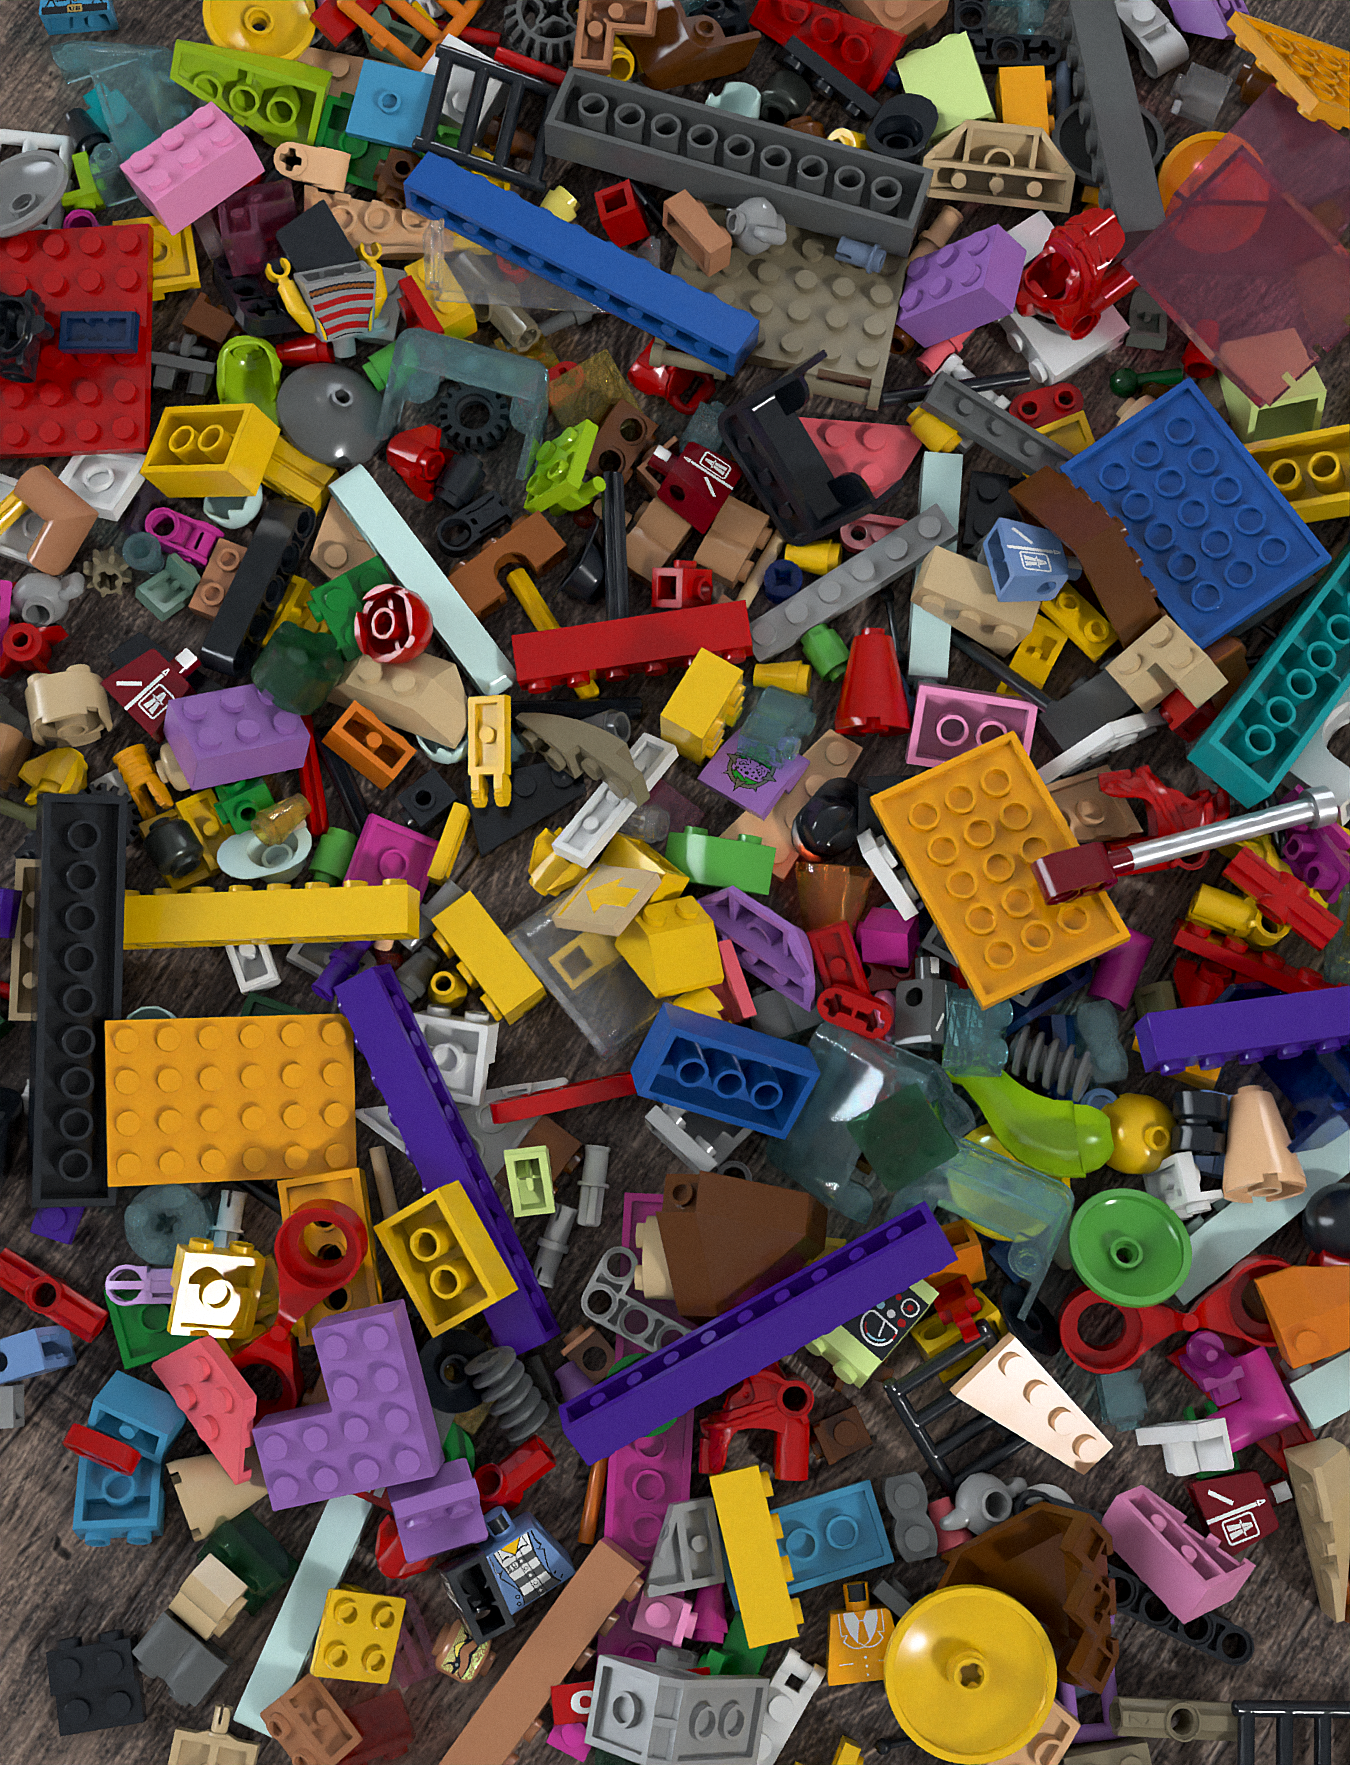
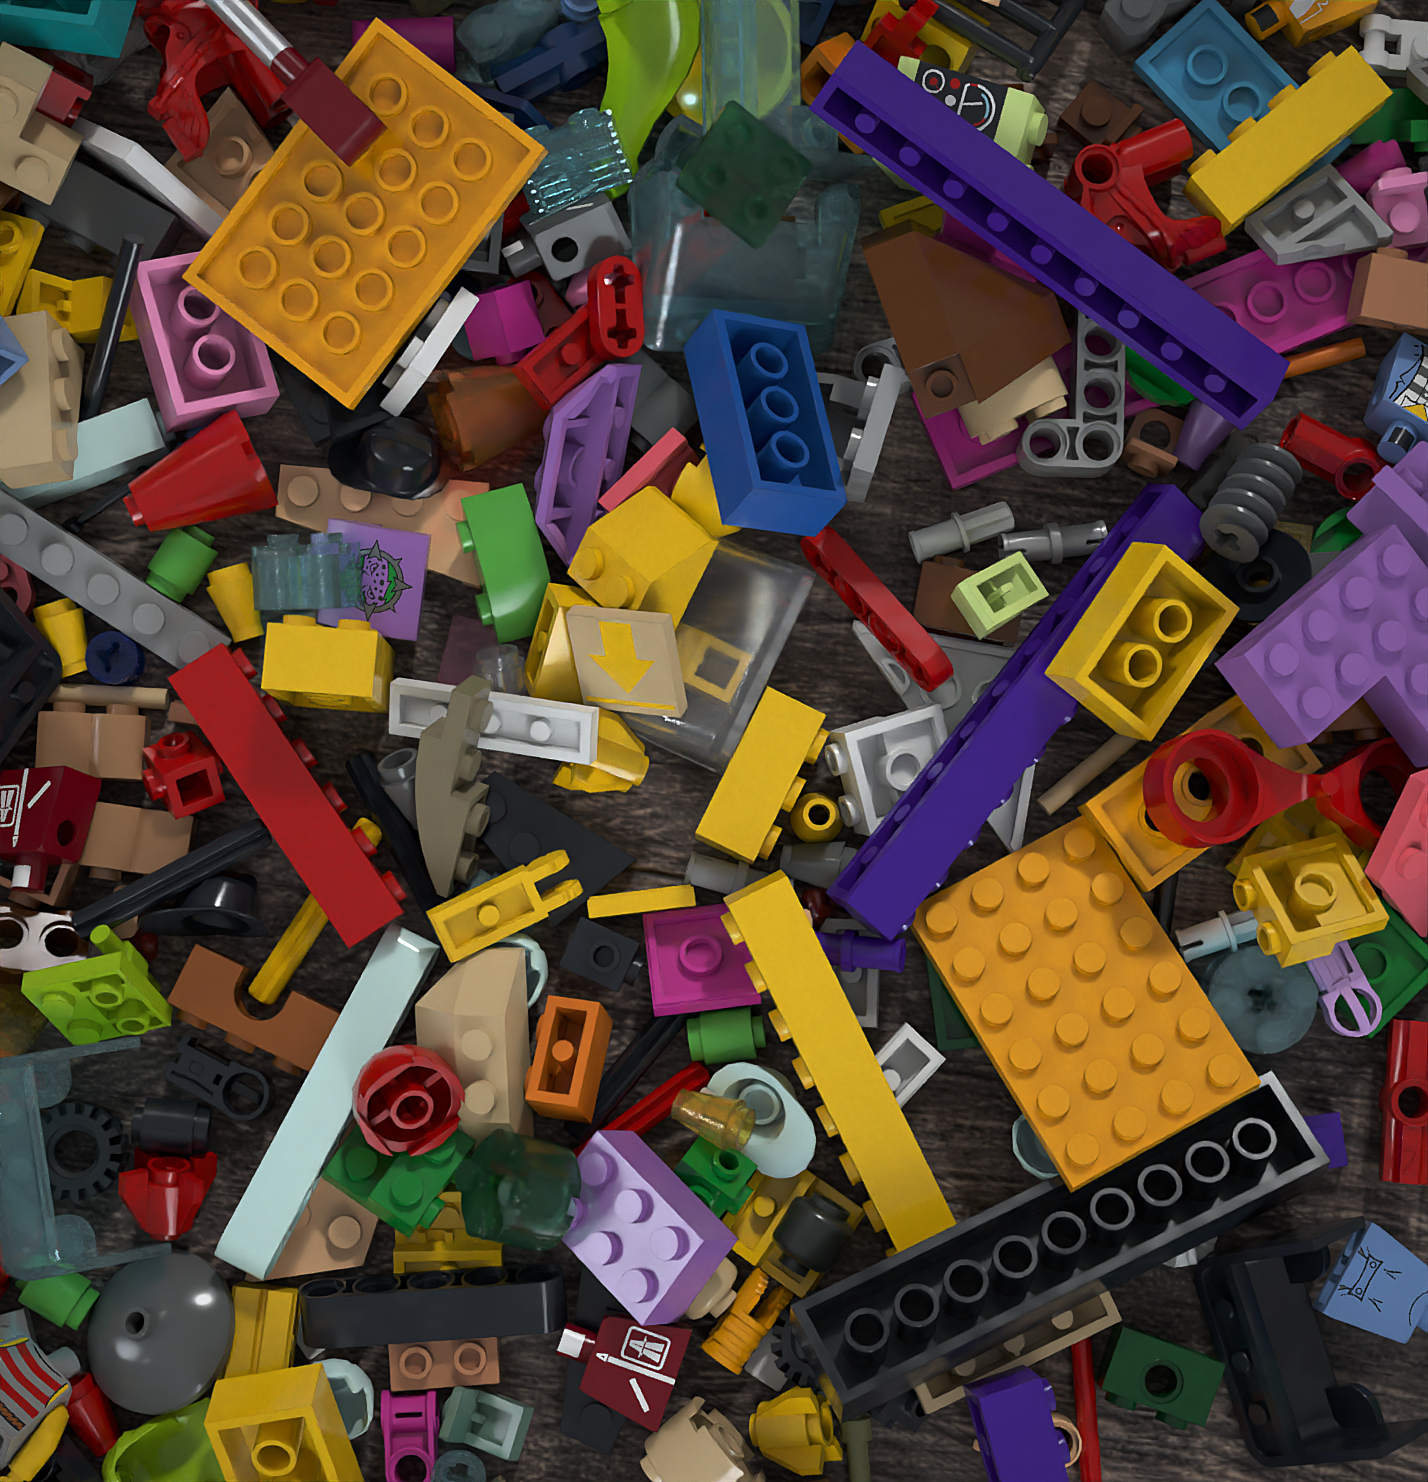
camera: 120 degrees left, 5 degrees up
dark grey piece [1002,1024,1095,1102] -> none

